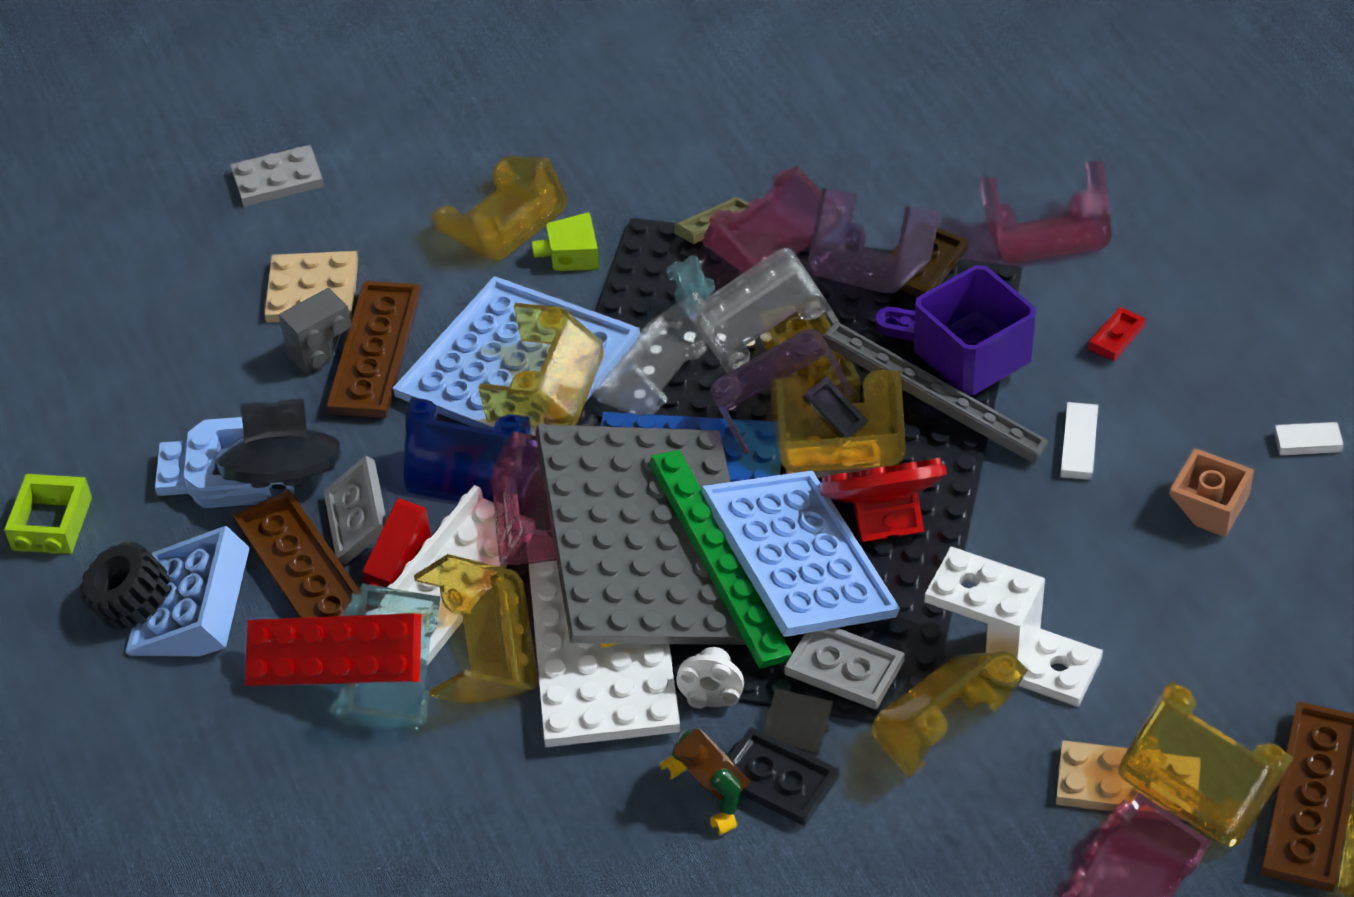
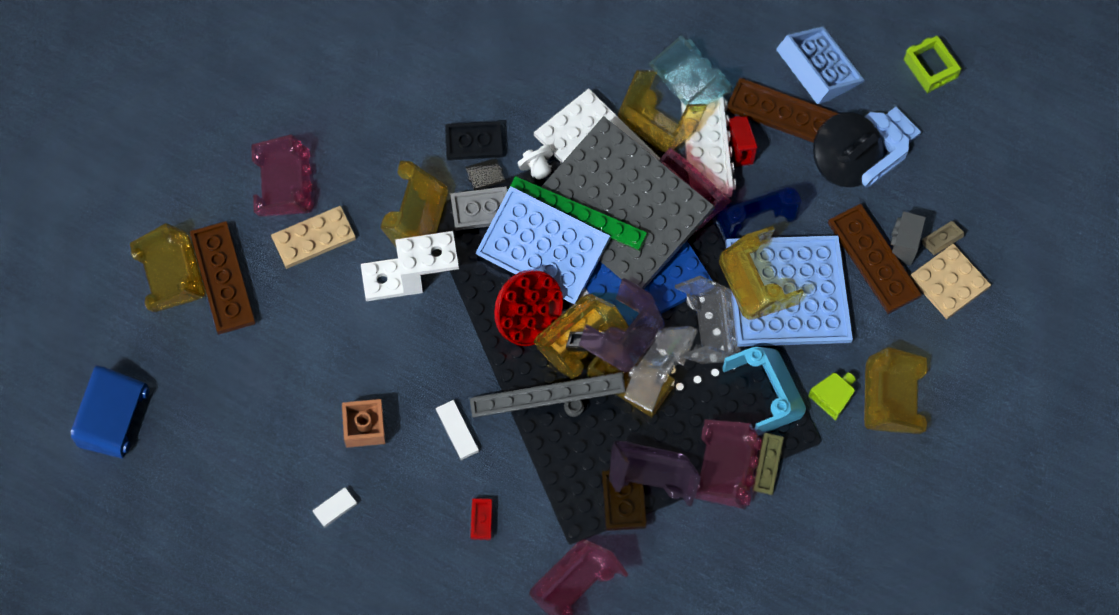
camera: 140 degrees right, 20 degrees up
black tyre [80,541,170,630] -> none
light grey plate [230,145,324,207] -> none
red plate [245,613,422,687] -> none
light grey plate [324,455,387,565] -> none
torso [660,728,751,836] -> none
clear light blue hips [666,255,715,316] -> none
dark purple plate [876,307,915,341] -> none
dark purple plate [914,265,1036,396] -> none
clear yellow windscreen [1118,681,1294,846] -> none
none -> medium azure windscreen [723,347,806,437]
none -> dark tan plate [922,221,964,255]

